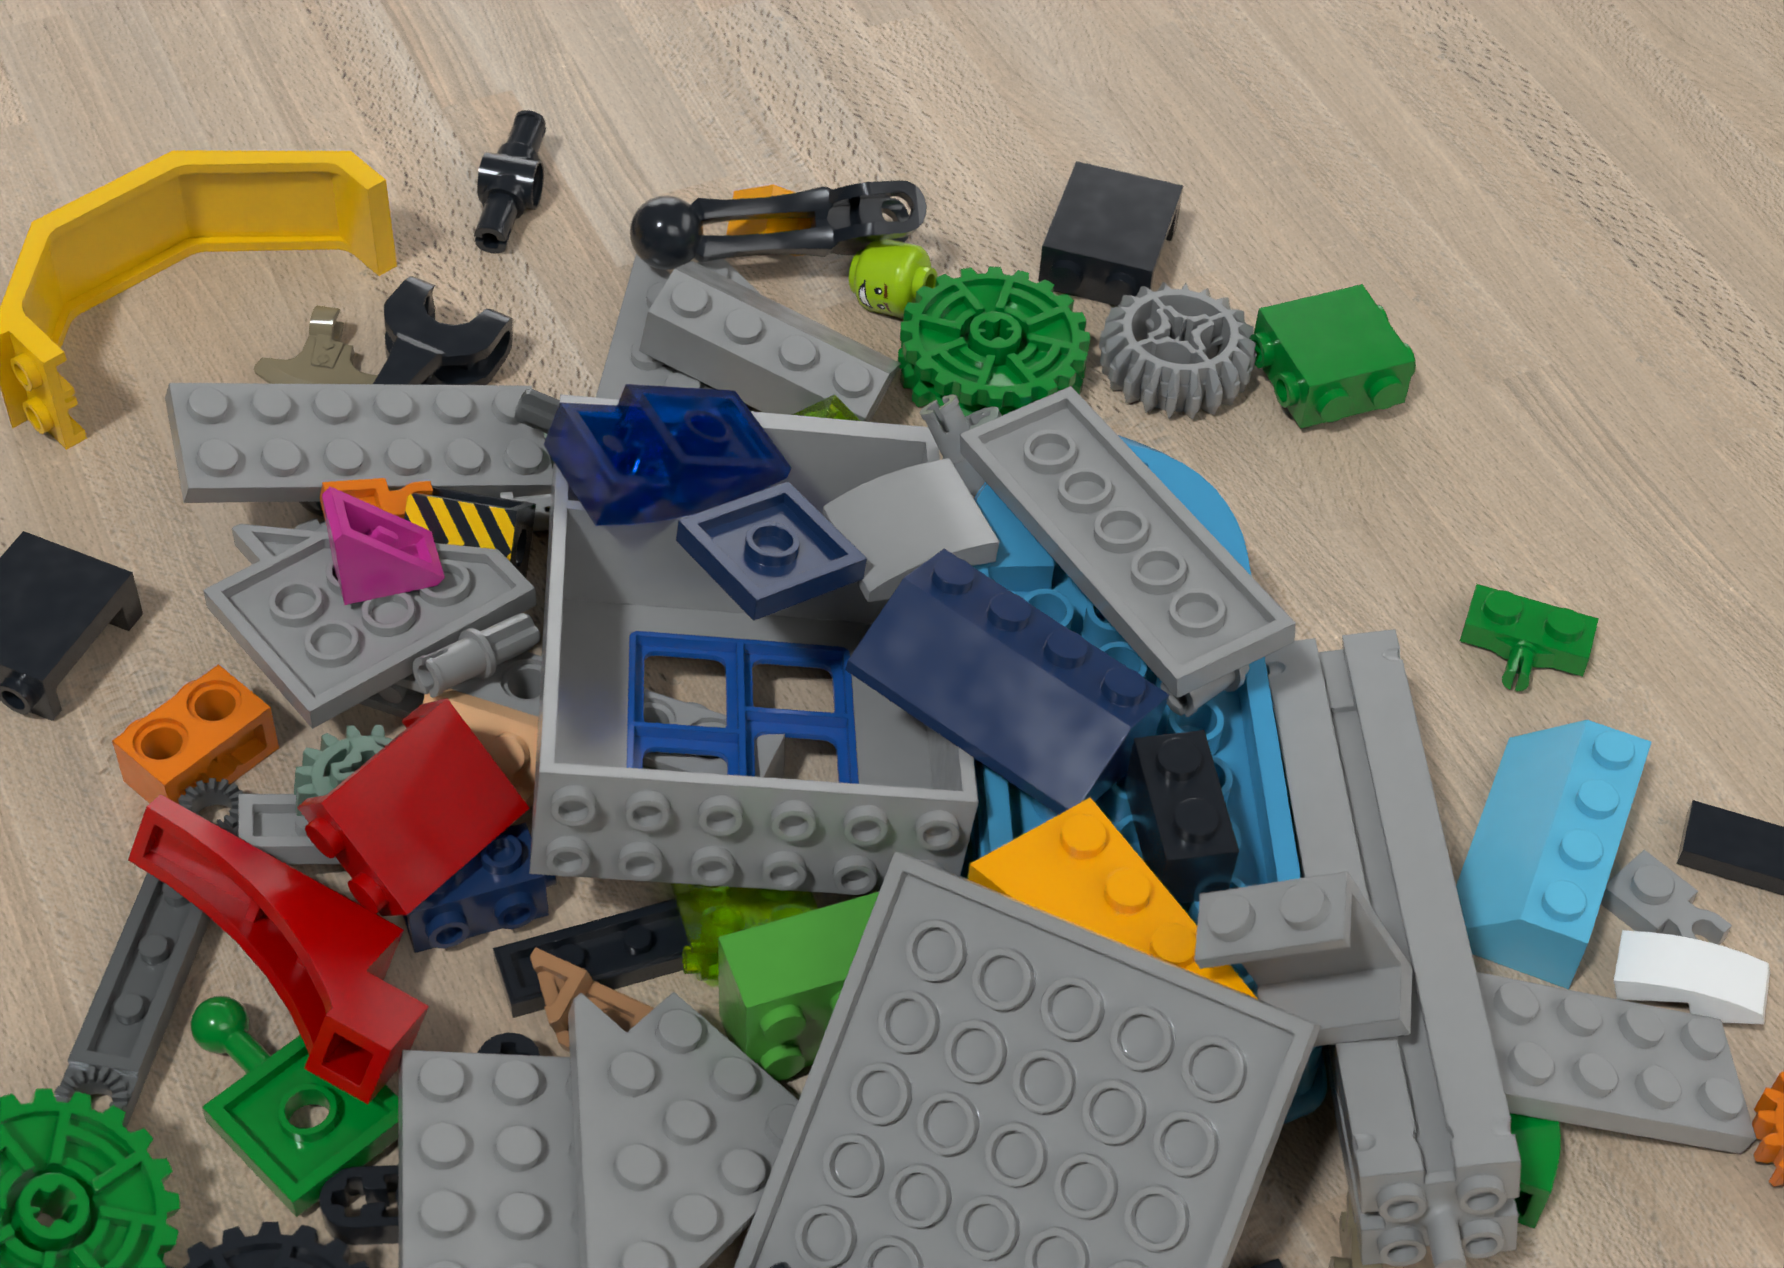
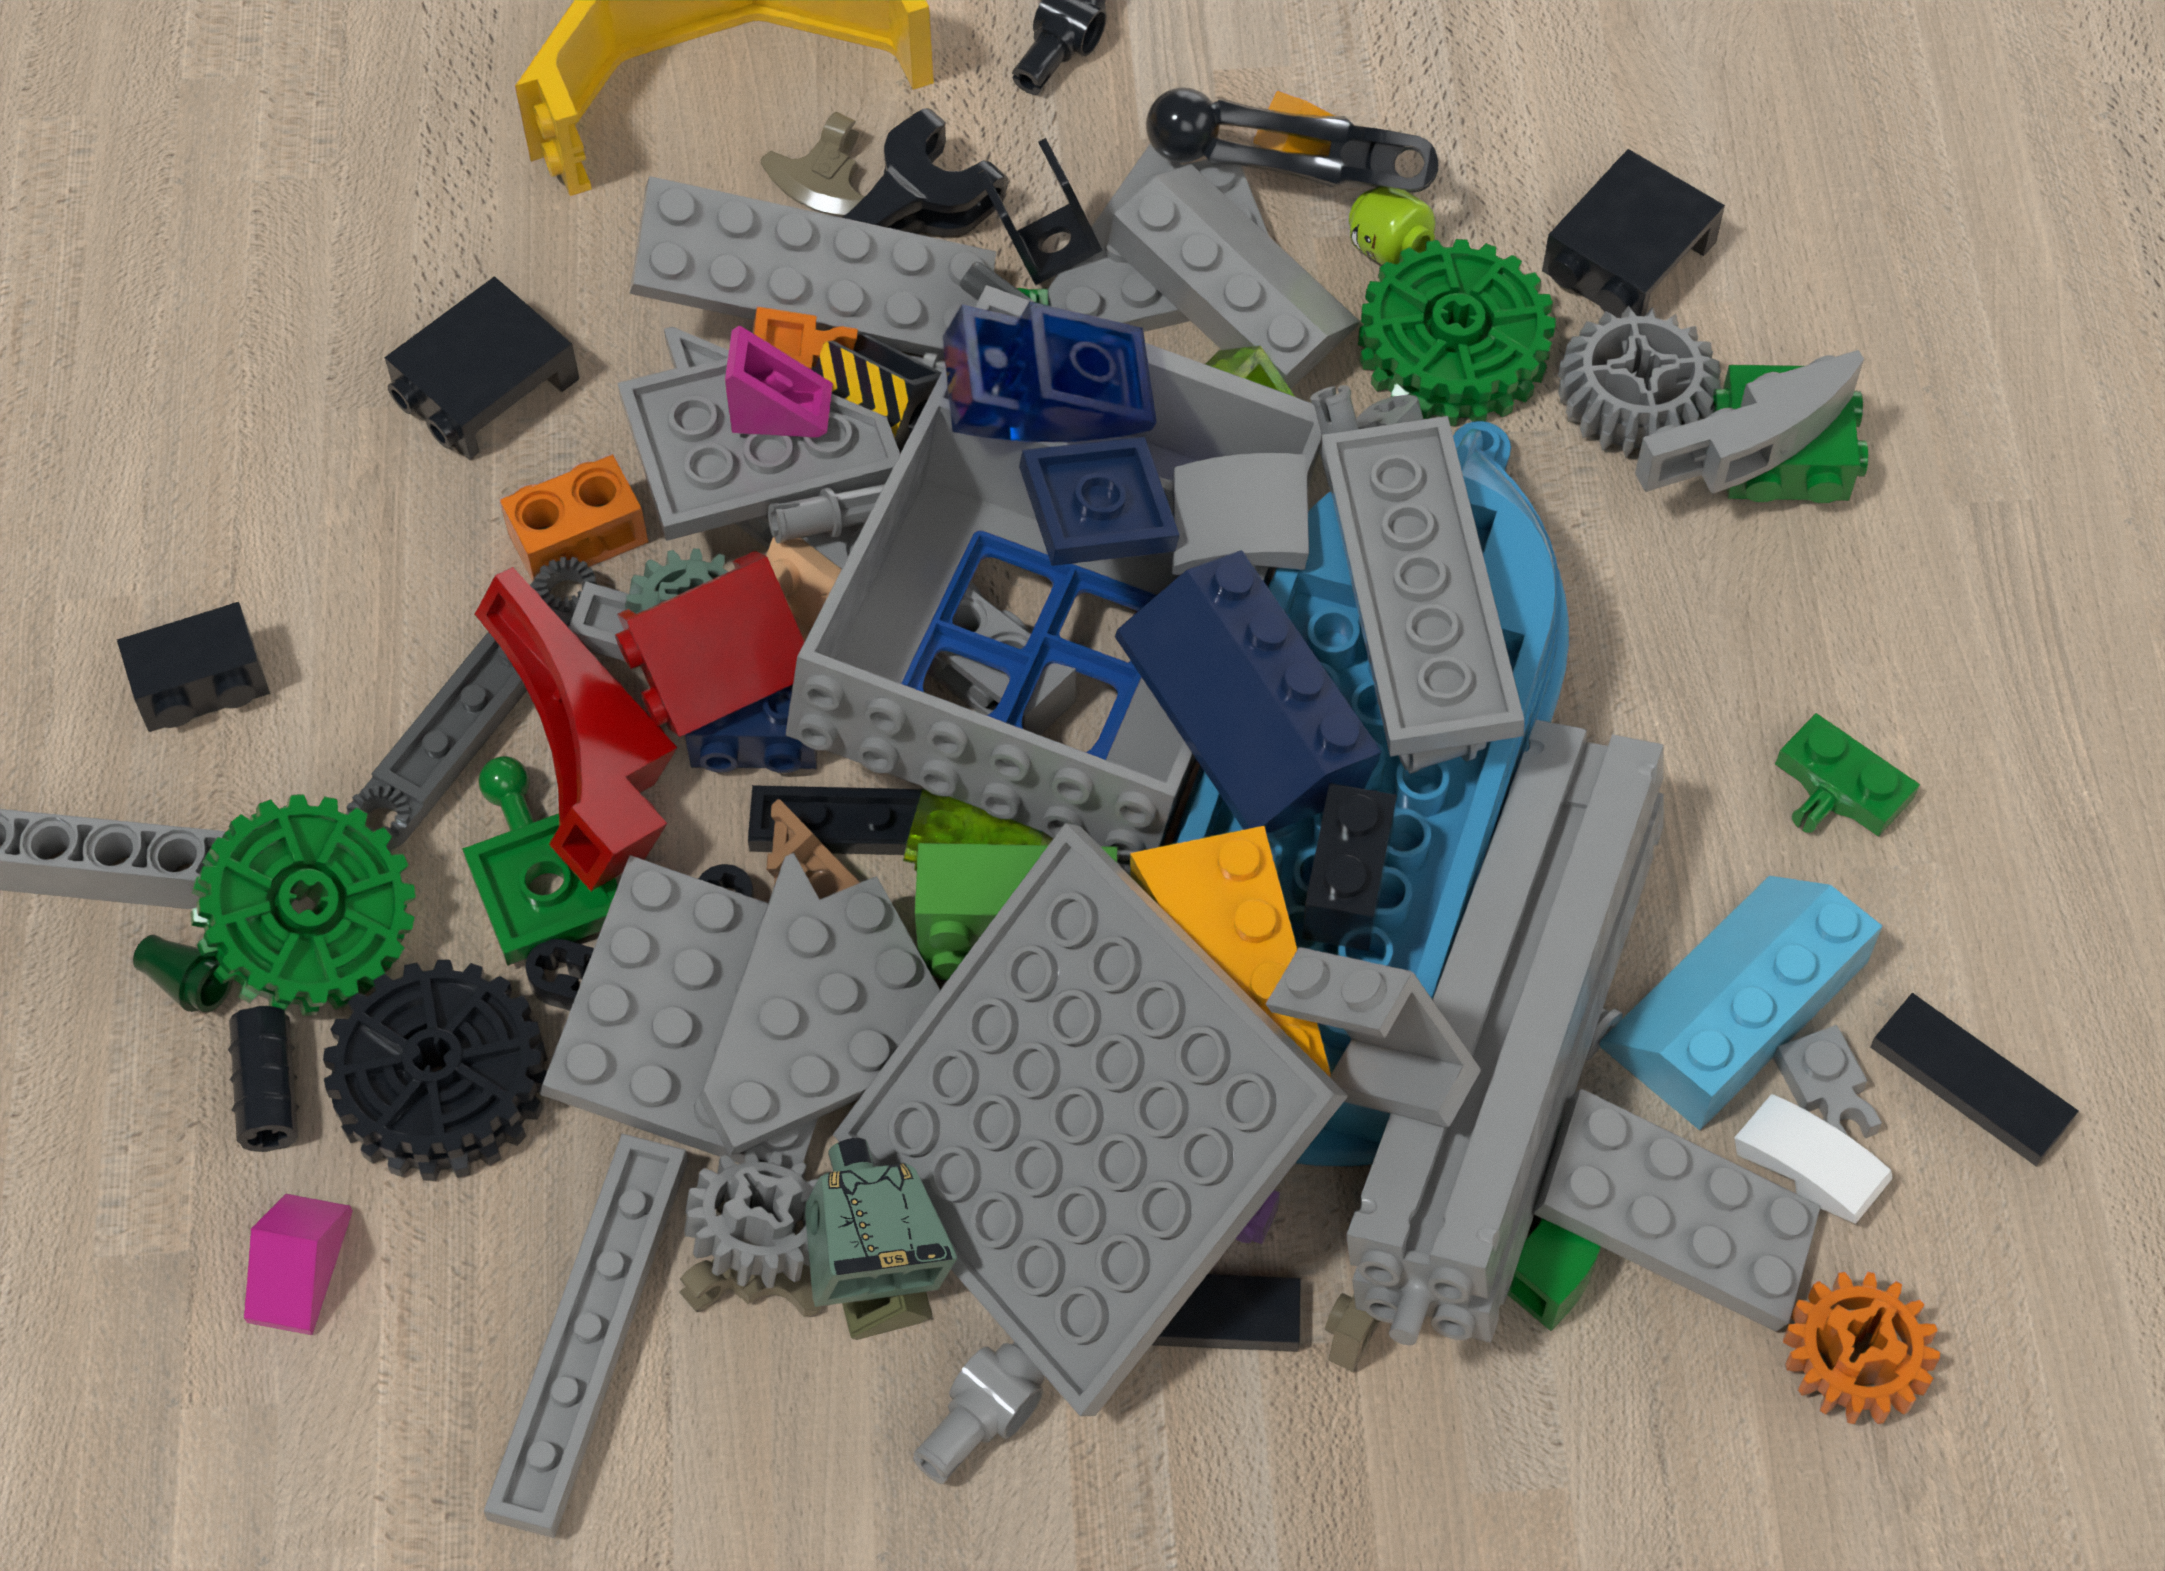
camera: 25 degrees right, 10 degrees up
none -> black piece [978,138,1103,286]
none -> light grey slope [1635,350,1864,494]

